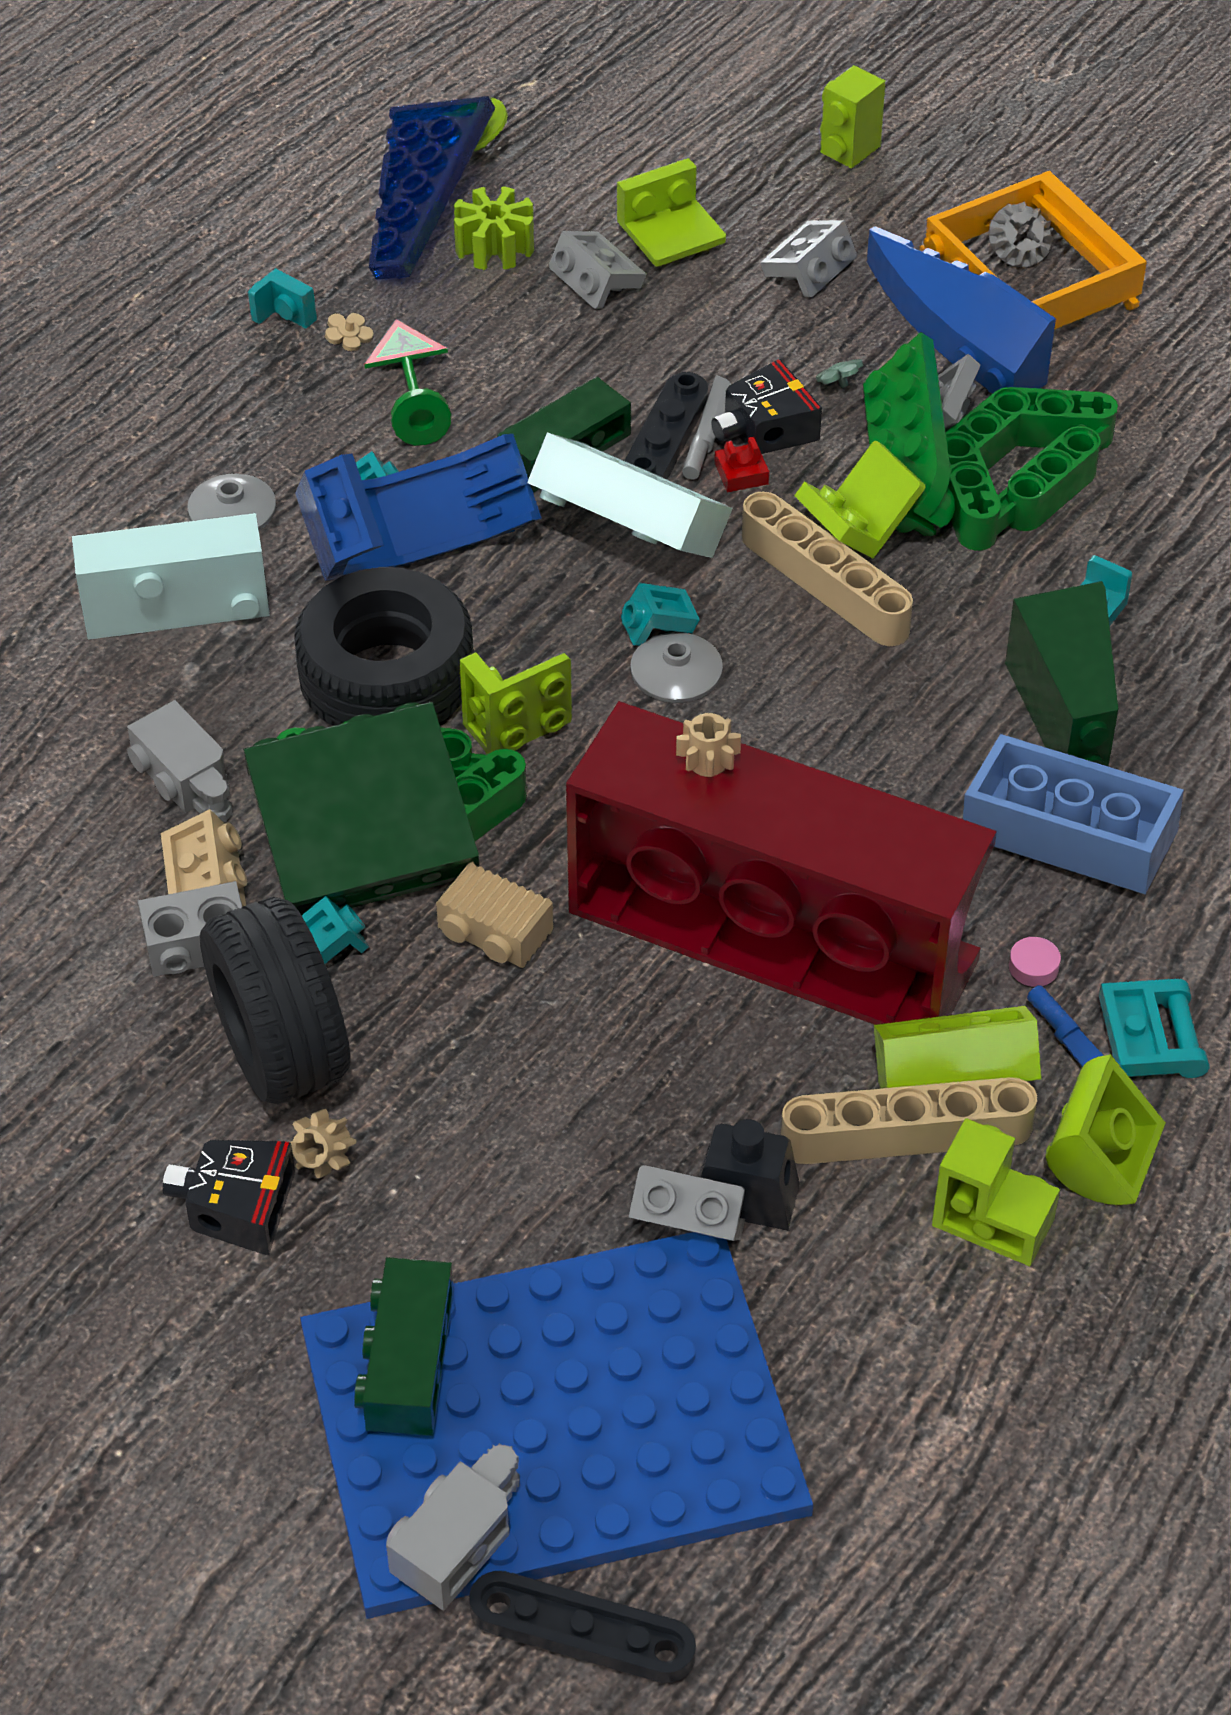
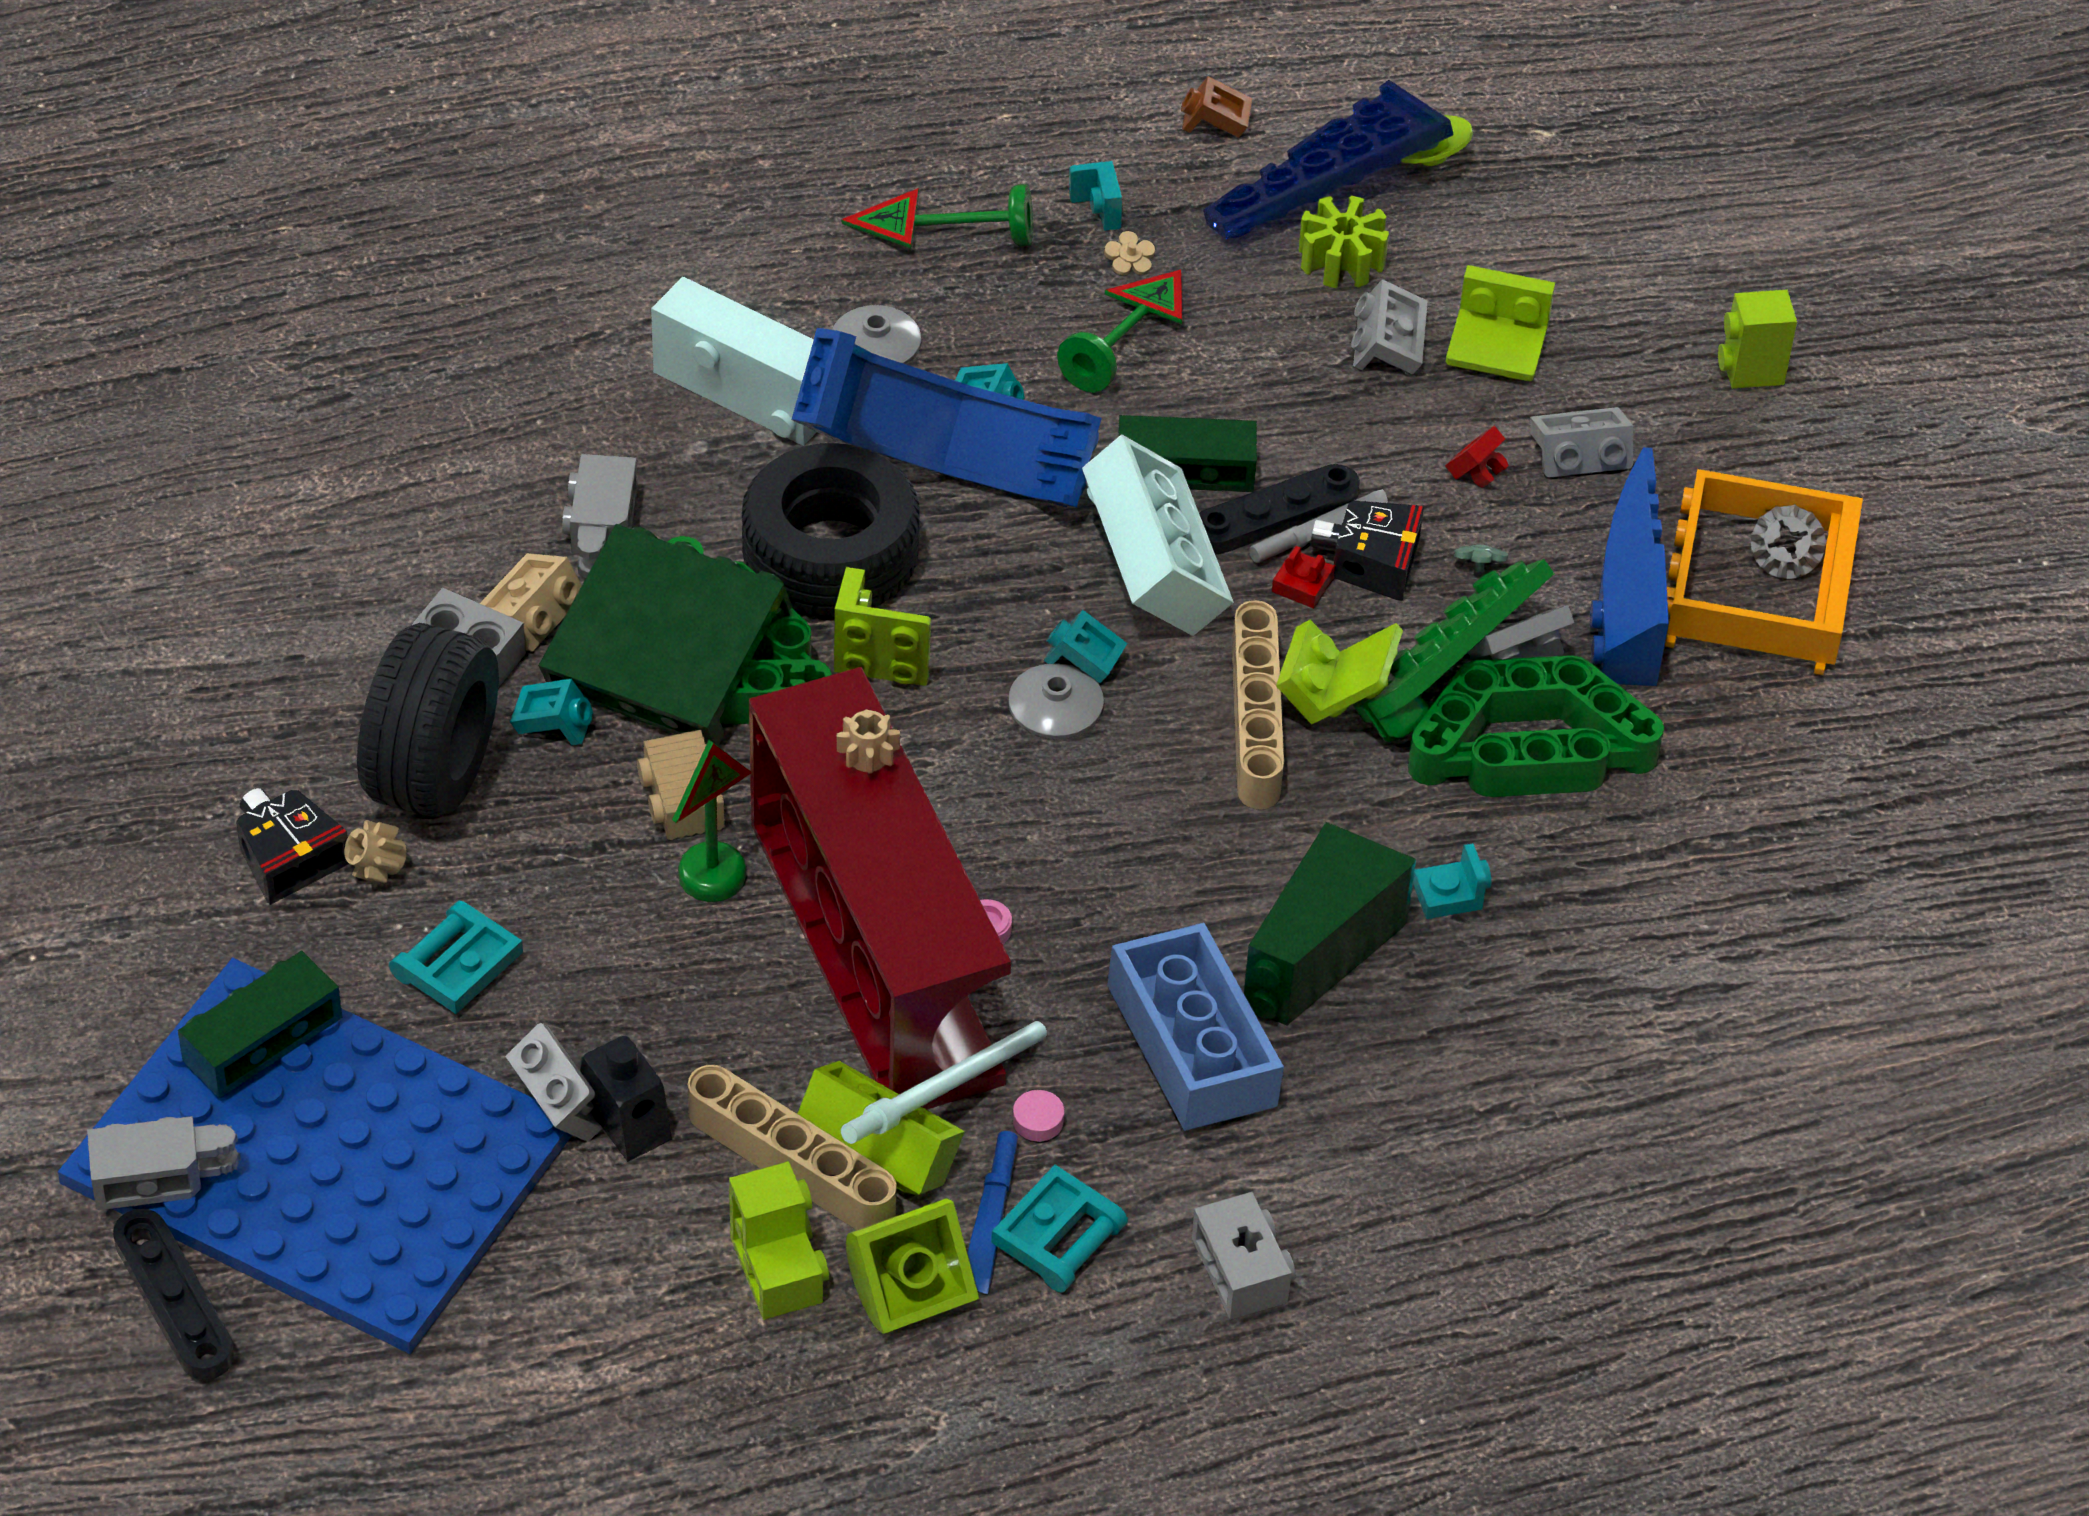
camera: 40 degrees right, 0 degrees up
none -> teal plate [388,900,523,1014]
none -> green piece [672,740,752,902]
none -> green piece [841,184,1033,249]
none -> light aqua bar [841,1021,1047,1144]
none -> dark orange bracket [1181,76,1252,138]
none -> red tile [1445,425,1509,488]

